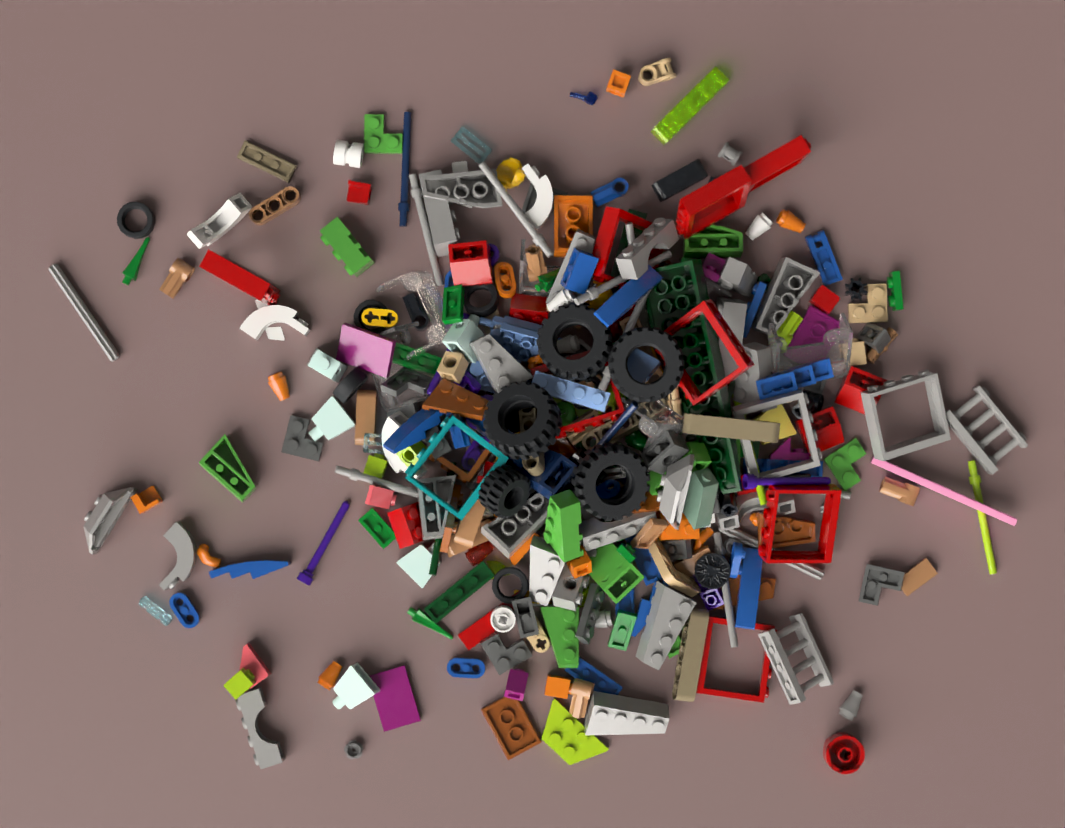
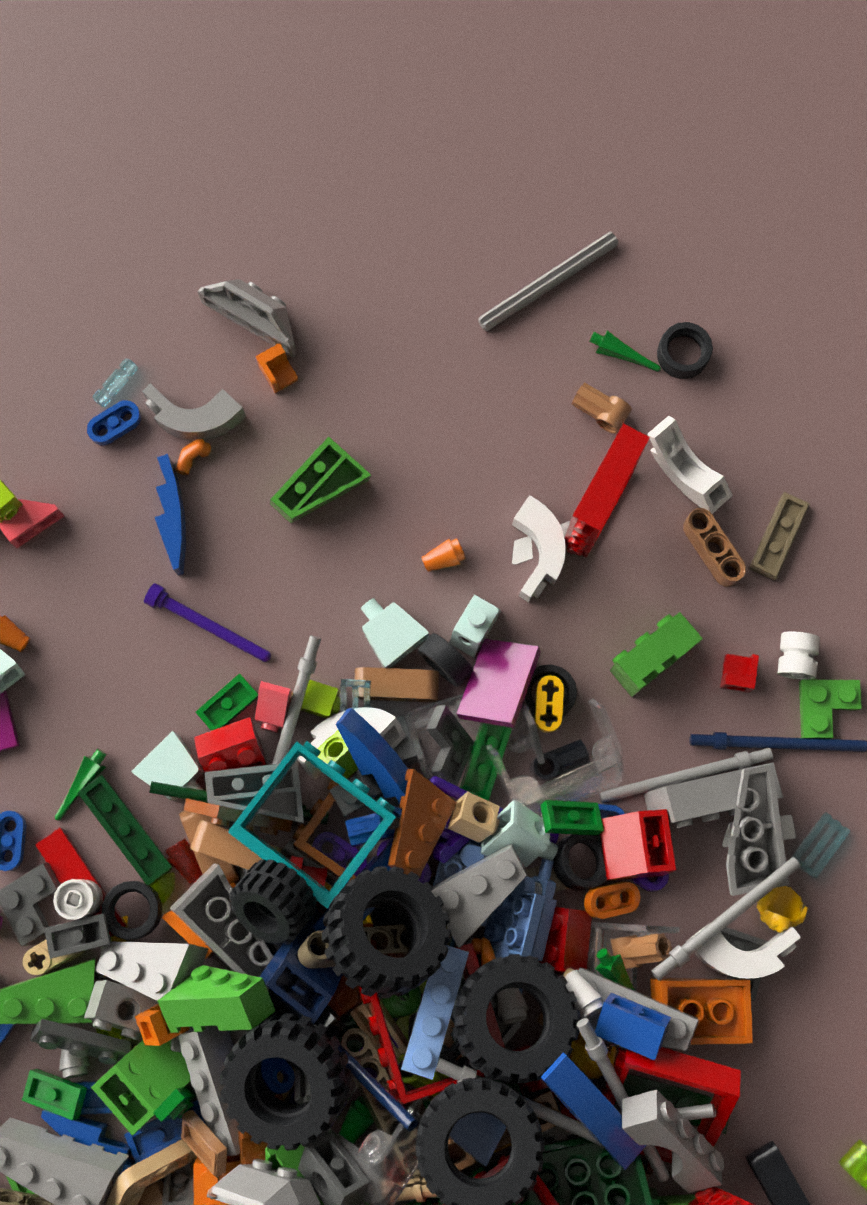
camera: 90 degrees right, 10 degrees down
dark grey plate [281,415,324,462] -> none
blue piece [590,178,629,207] -> none

